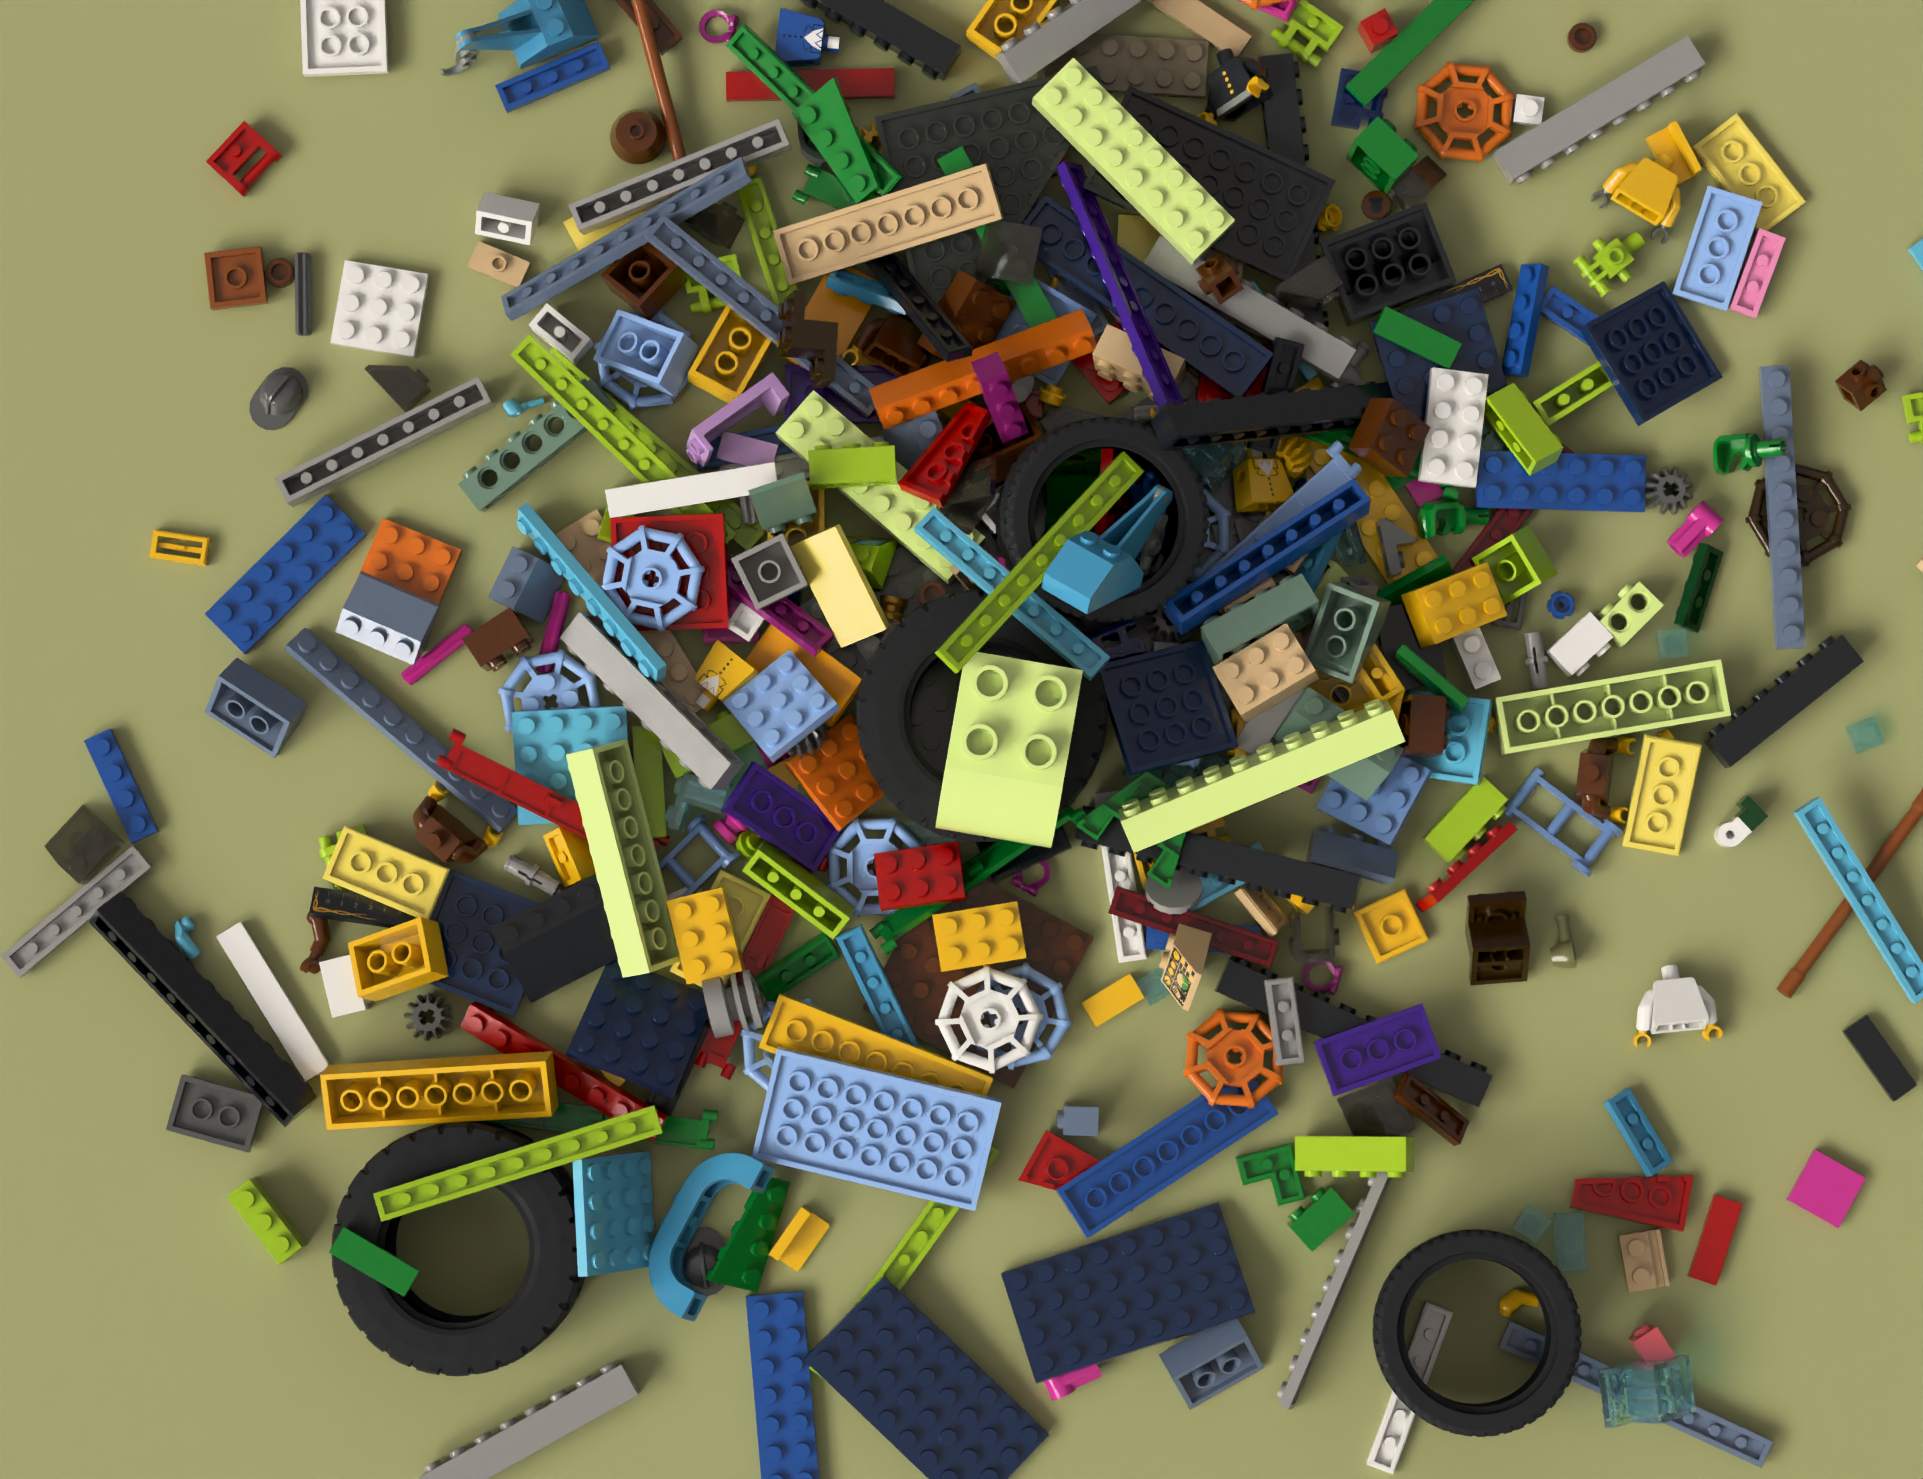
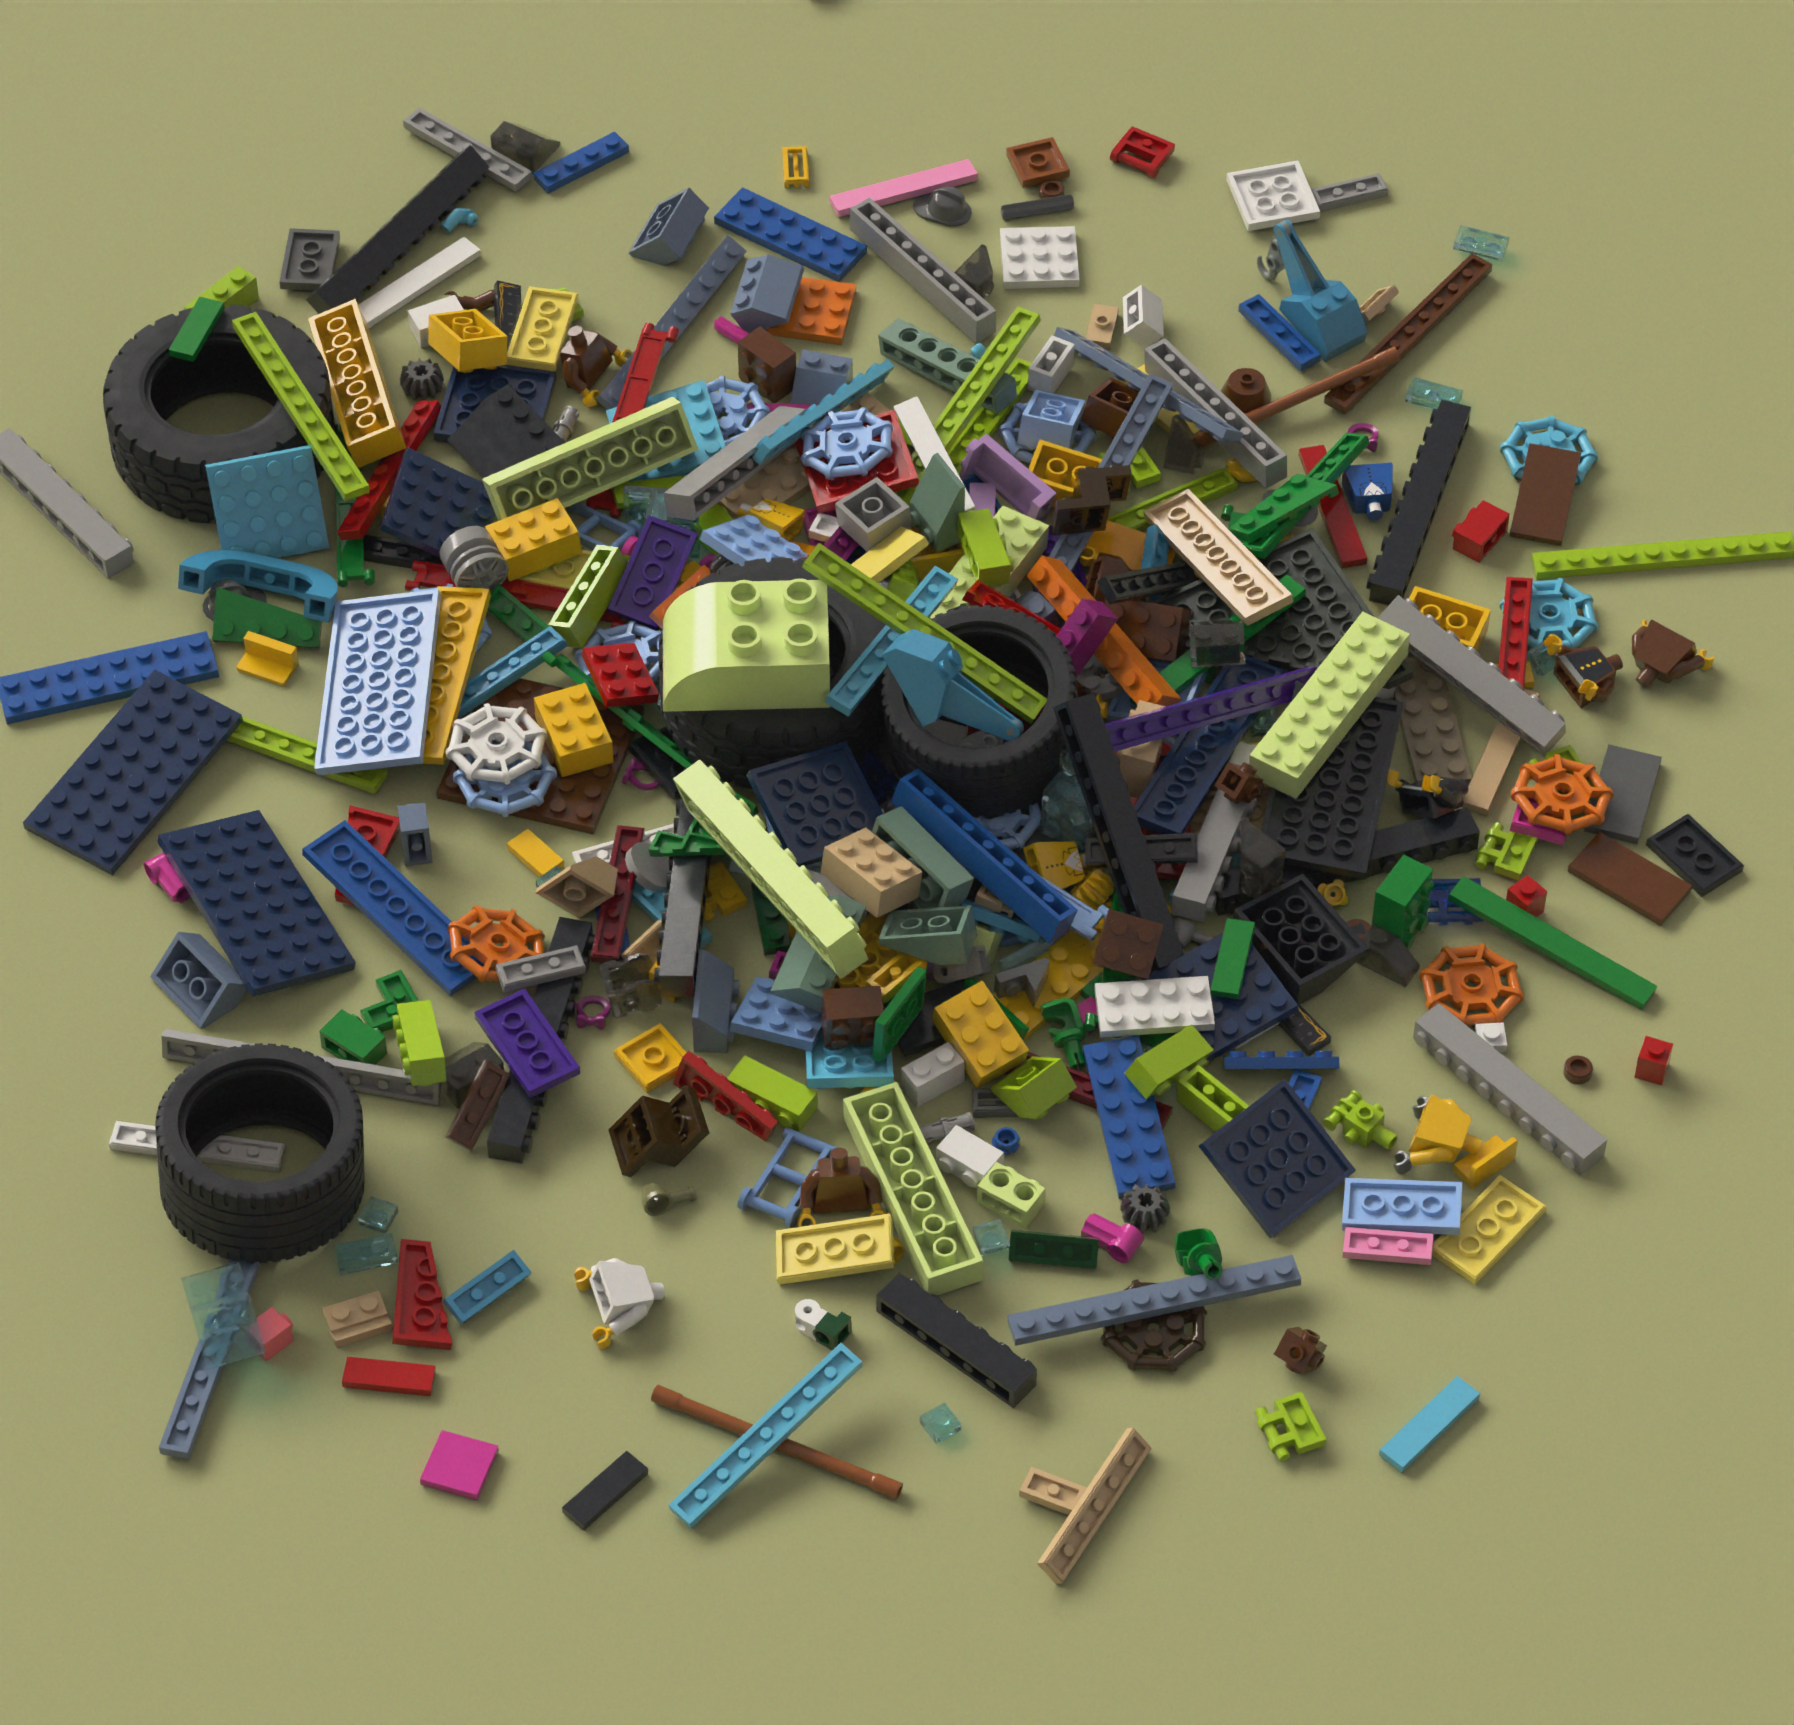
camera: 75 degrees right, 35 degrees down
none -> bright pink tile [829,159,978,218]

